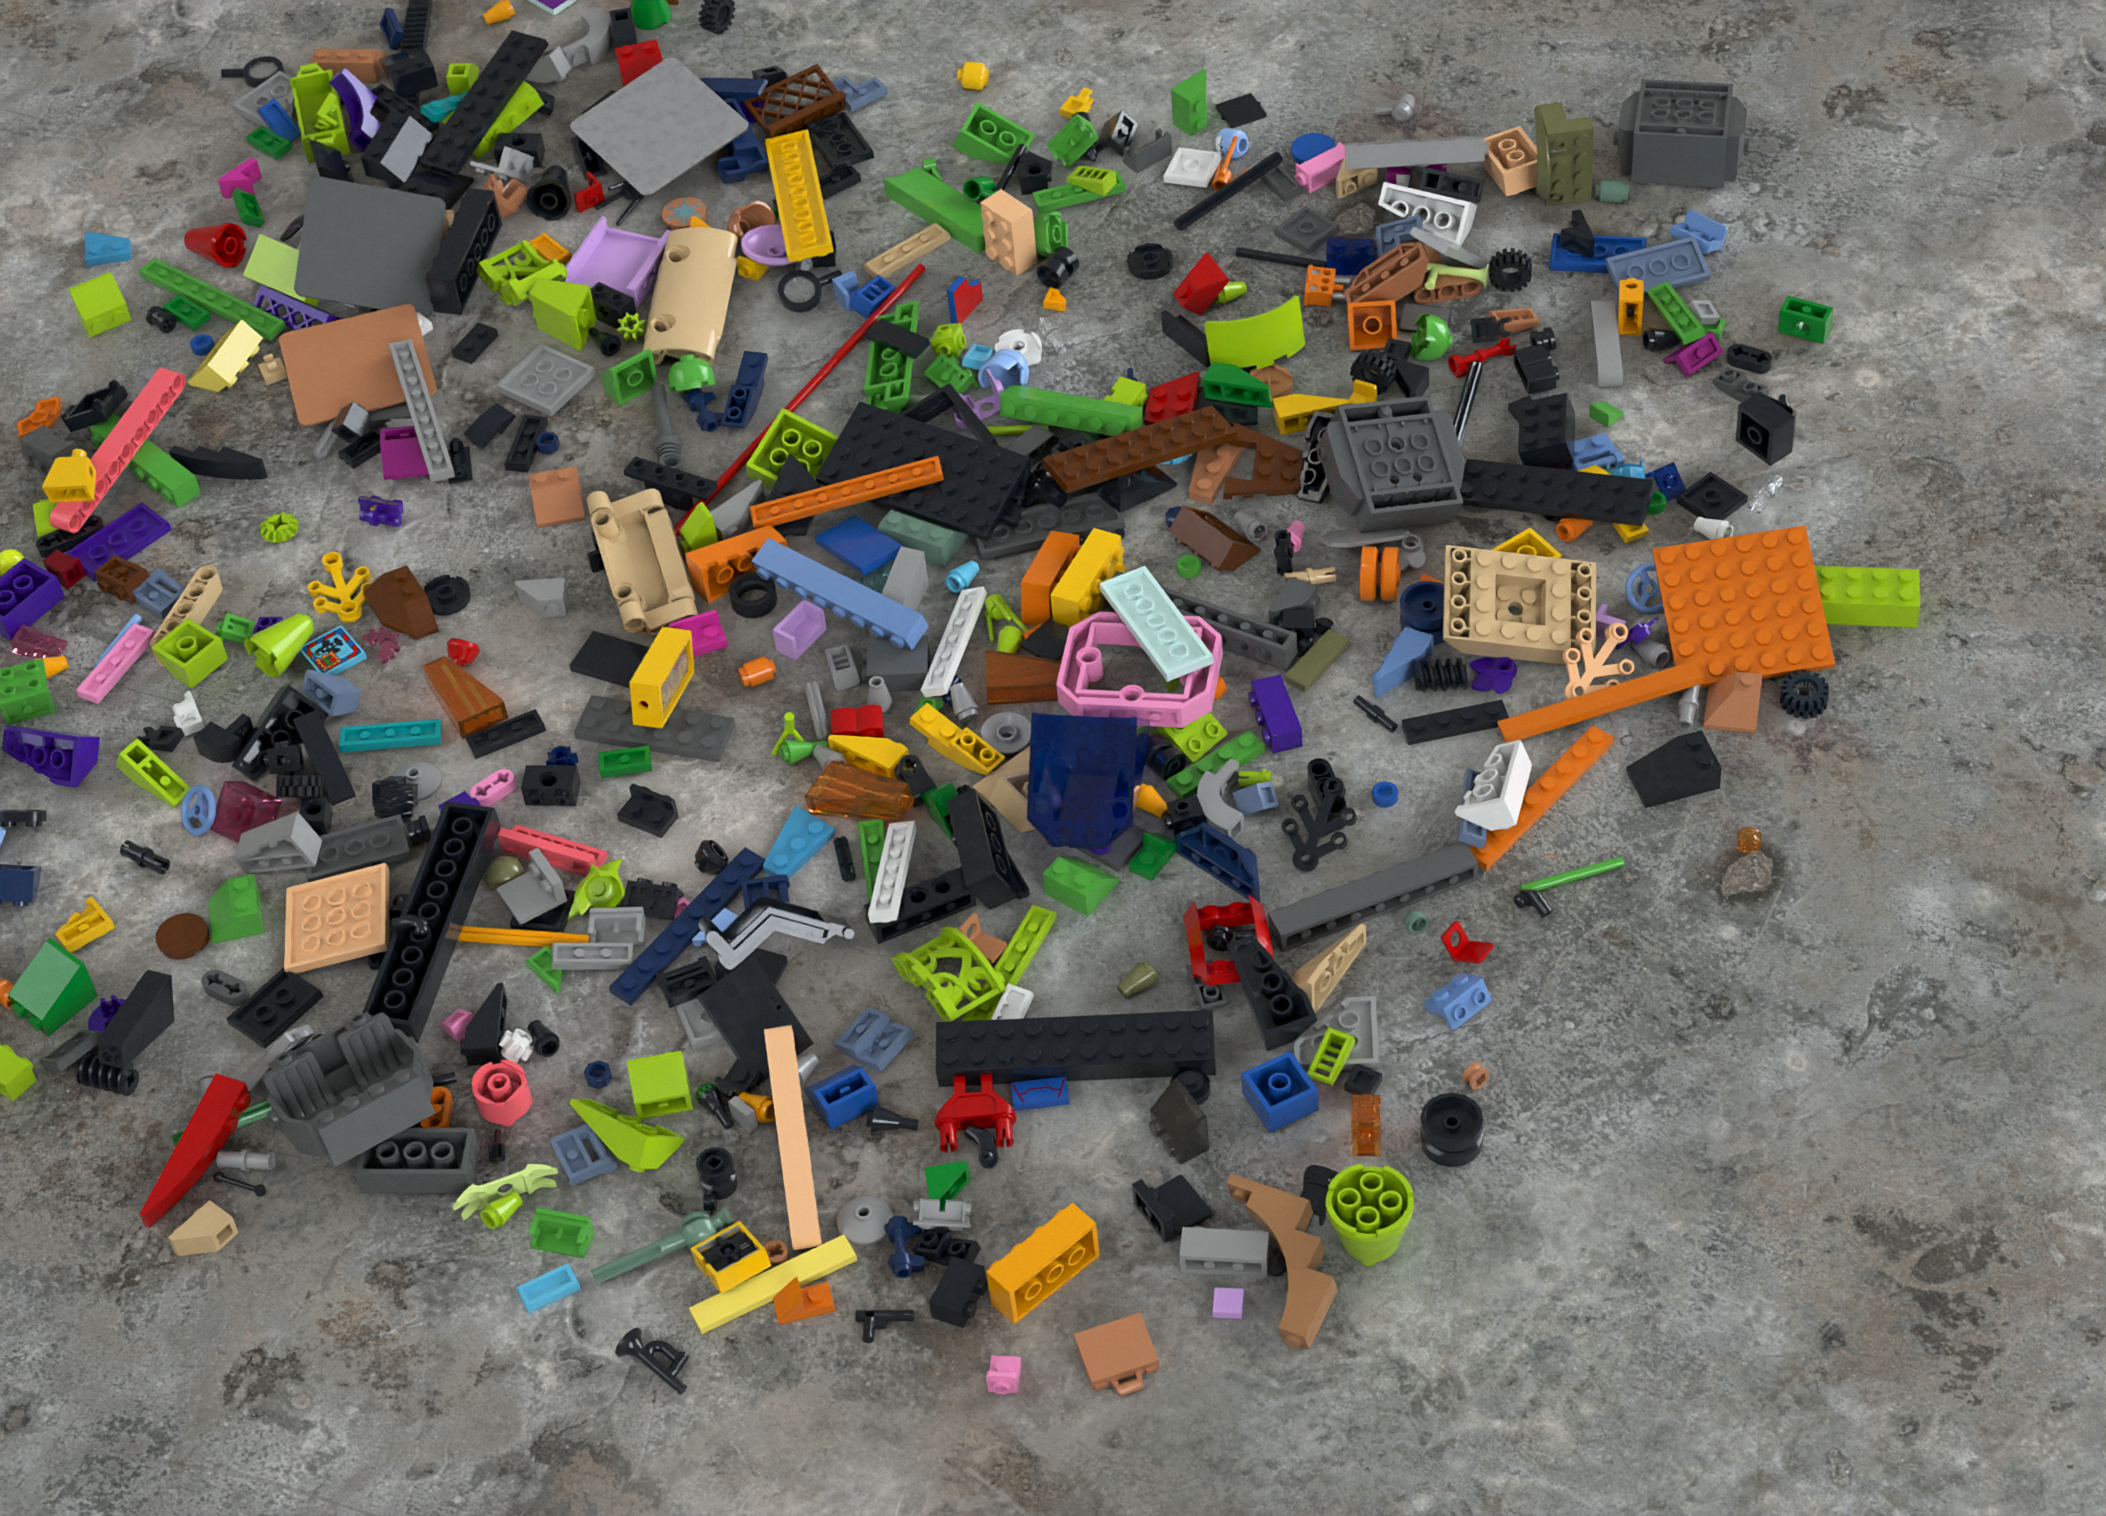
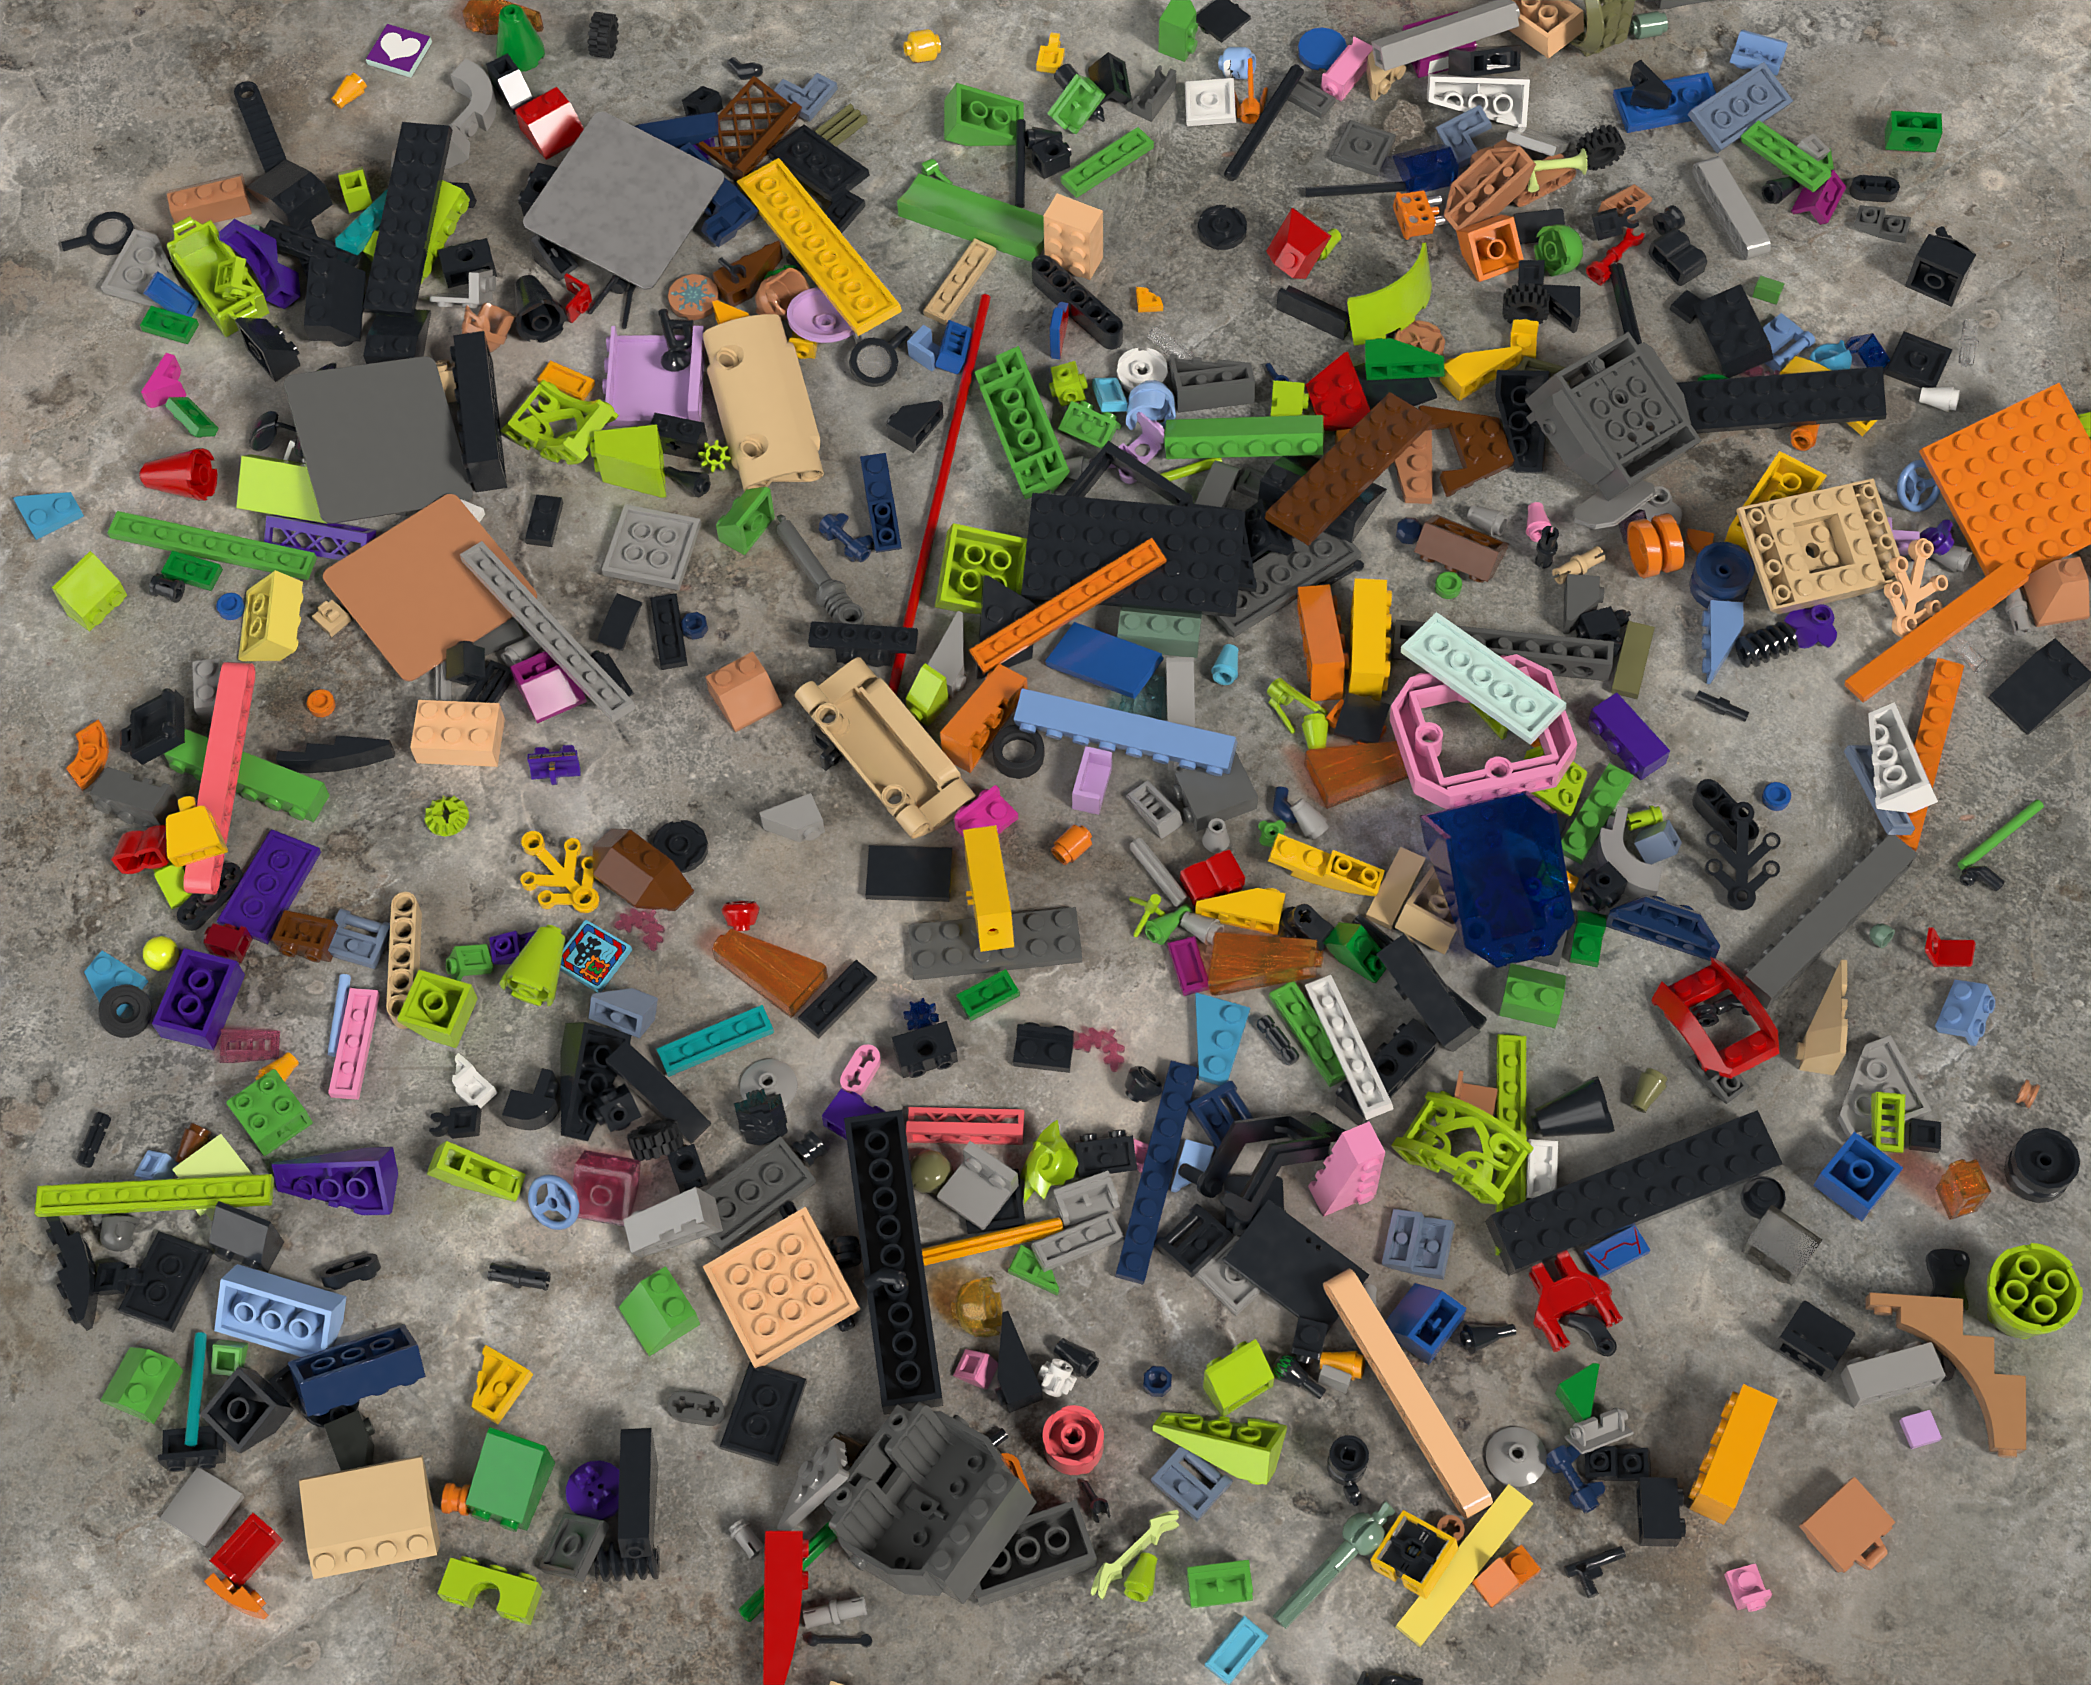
camera: 25 degrees left, 15 degrees up
reddish brown tile [156,913,209,960] -> none
dark blue tile [379,8,404,50] -> none
bright green cylinder [668,354,716,392] -> none
black tile [865,318,930,359] -> none
white plate [921,586,987,697] -> none
green piece [963,176,1004,201] -> none
light grey dish [981,712,1032,754] -> none
bright green cylinder [1033,211,1068,257] -> none
black wheel [1037,246,1079,289] -> none
lime slope [1066,166,1117,196] -> none
black wedge [1227,935,1317,1051] -> none
black plate [1402,700,1509,745] -> none
light orange torso [1618,278,1644,335] -> none
none -> red brick [111,825,170,874]
none -> orange tile [306,689,336,717]
none -> light nougat brick [410,700,505,767]
none -> black piece [658,308,694,372]
none -> reddish brown slope [713,240,783,307]
none -> black hand [718,257,746,284]
none -> black arm [727,57,763,80]
none -> olive tile [815,103,868,147]
none -> black slope [886,400,944,453]
none -> clear yellow cylinder [951,1276,1003,1337]
none -> black beam [1031,255,1123,350]
none -> clear pink animal [1074,1027,1125,1072]
none -> magenta tile [1167,936,1211,996]
none -> dark grey wedge [1169,354,1255,413]
none -> bright pink wedge [1308,1121,1385,1217]
none -> black cone [1530,1076,1615,1137]

